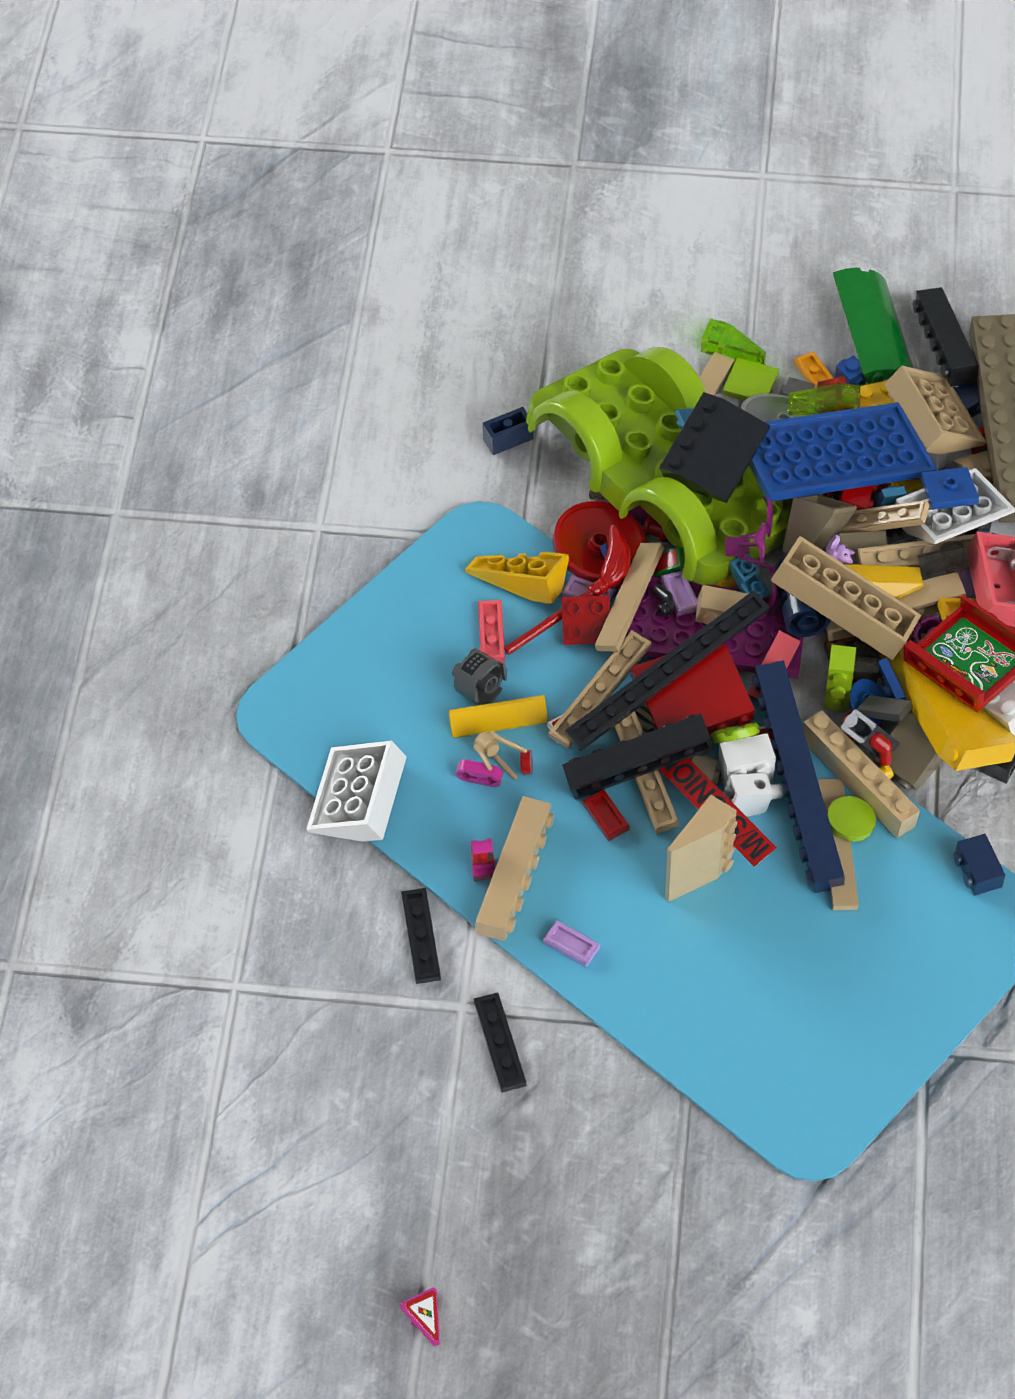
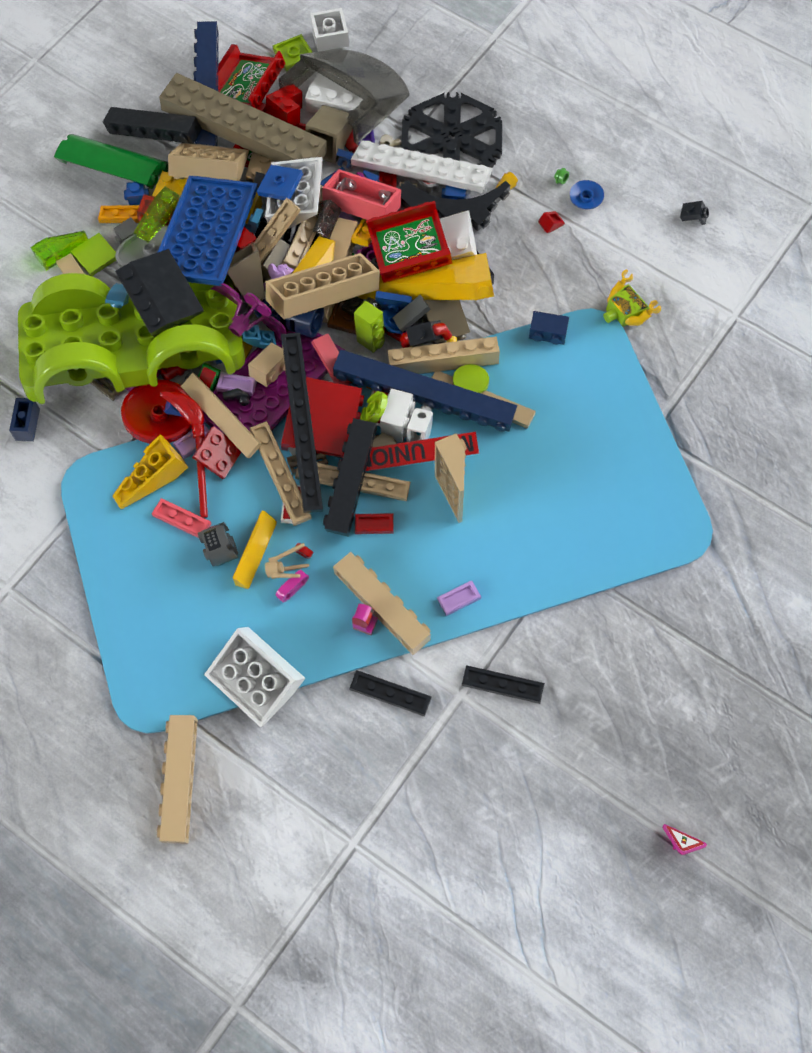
camera: 60 degrees left, 10 degrees up
none -> tan brick [157,715,198,844]

